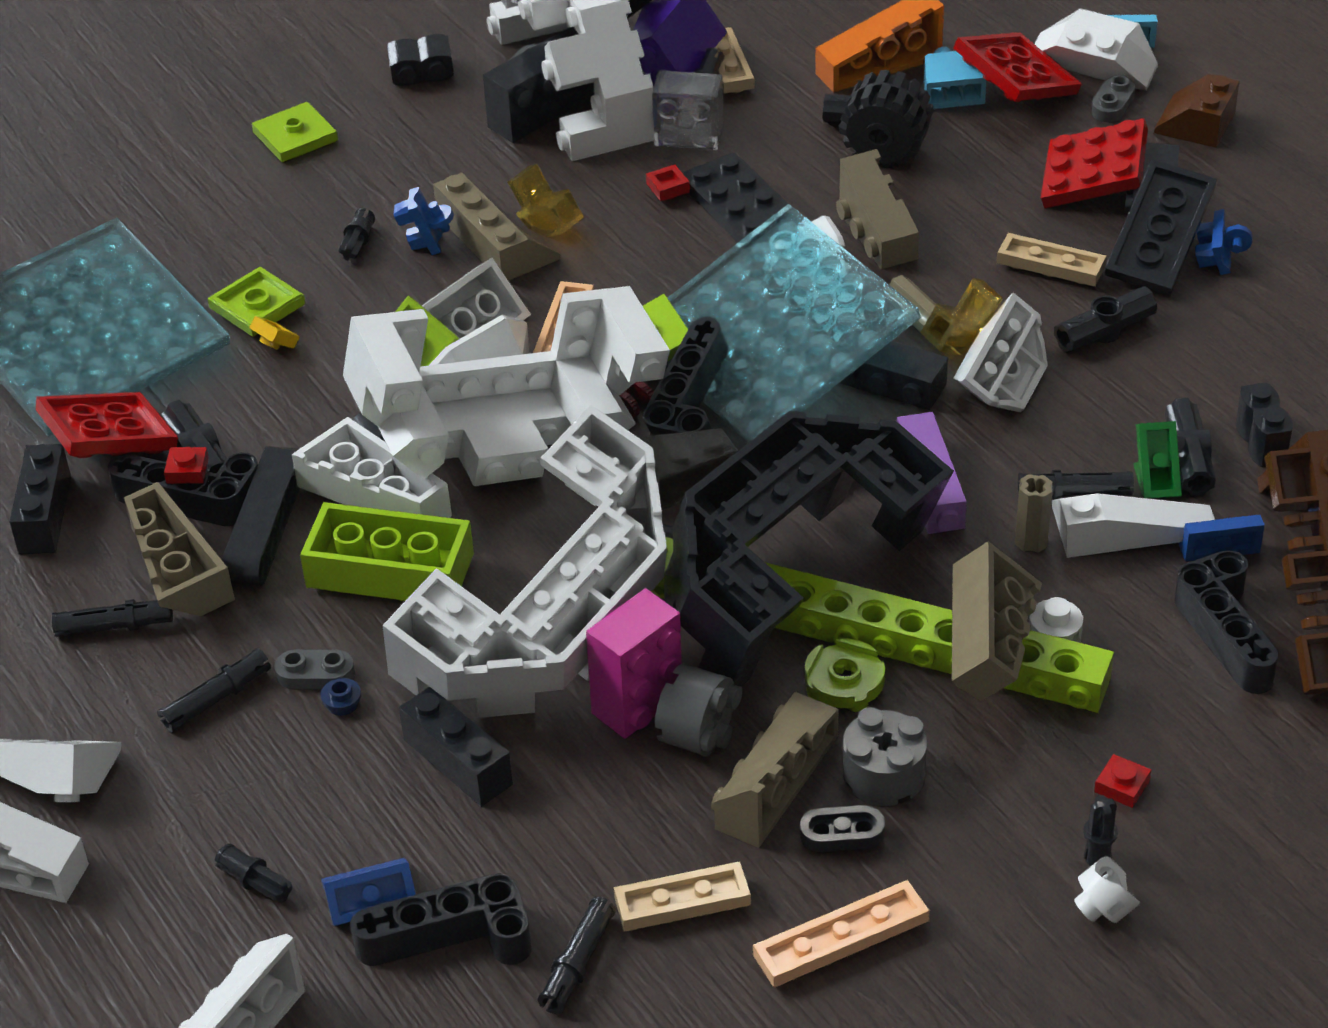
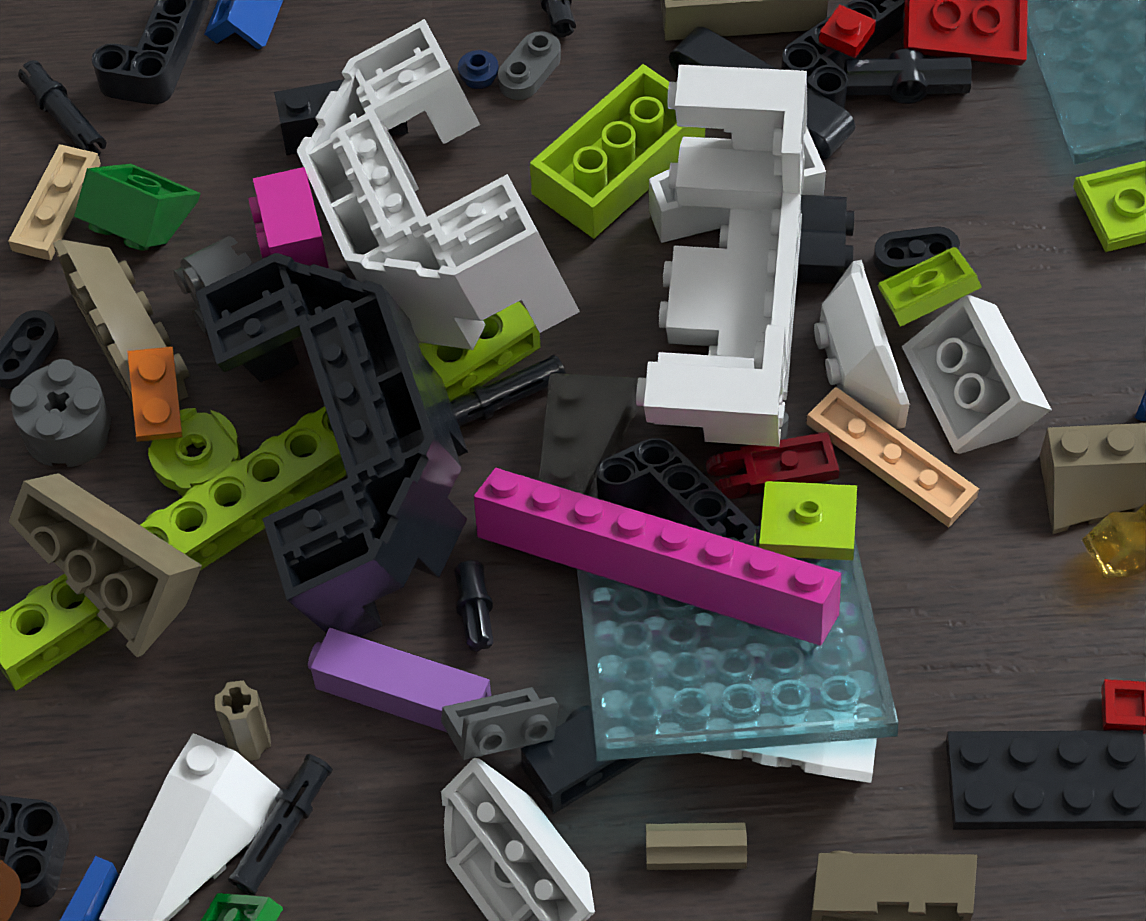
camera: 120 degrees right, 15 degrees up
yellow plate [249,316,300,350] -> none
clear yellow brick [920,278,1003,355] -> none
white piece [1029,597,1083,643] -> none
none -> green slope [74,163,201,250]
none -> orange plate [127,346,182,442]
none -> dark grey bracket [441,687,559,760]
none -> dark pink brick [474,468,841,646]

